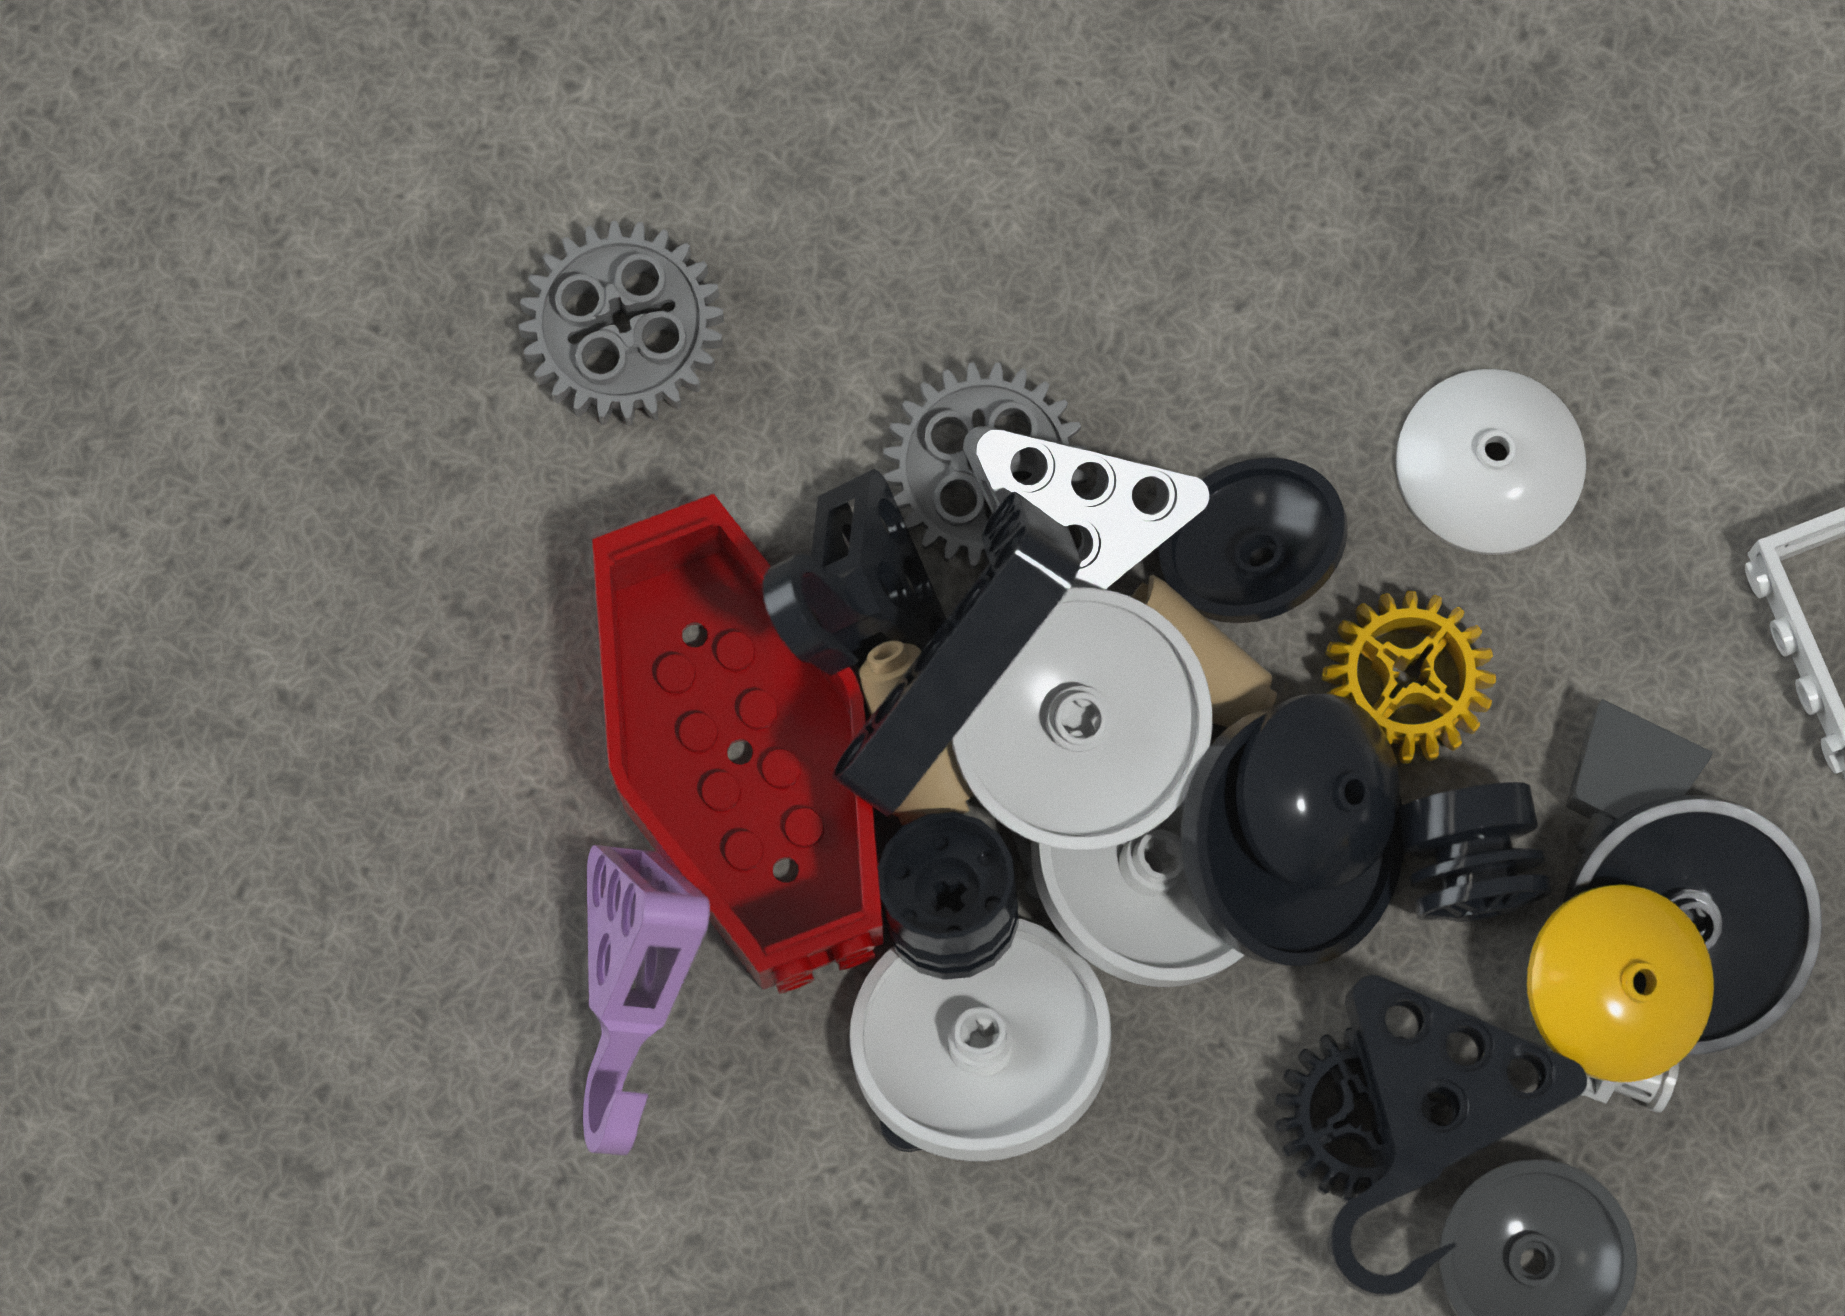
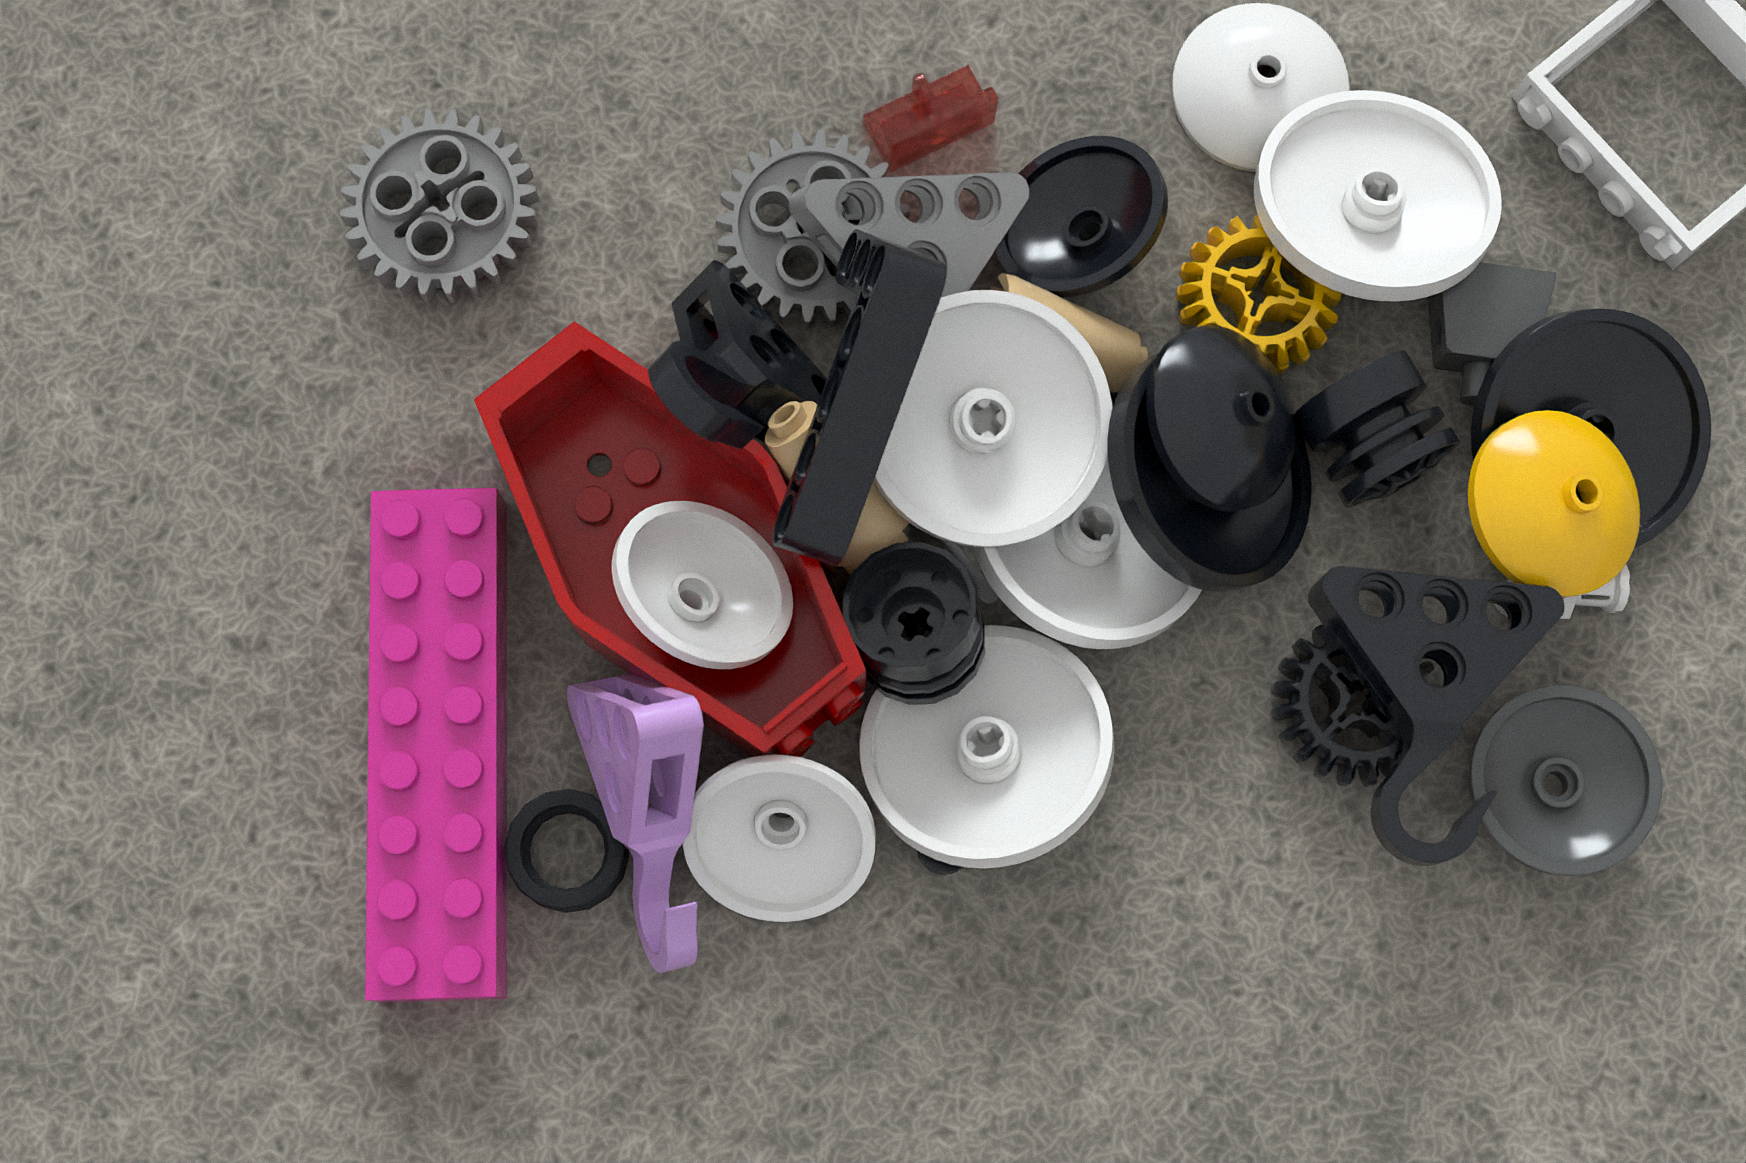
camera: 20 degrees left, 0 degrees up
none -> dark pink brick [365,488,507,1003]
none -> black tyre [504,789,630,913]
none -> white dish [612,501,793,669]
none -> white dish [682,755,876,922]
none -> clear red panel [863,65,998,173]
none -> white dish [1254,90,1501,302]

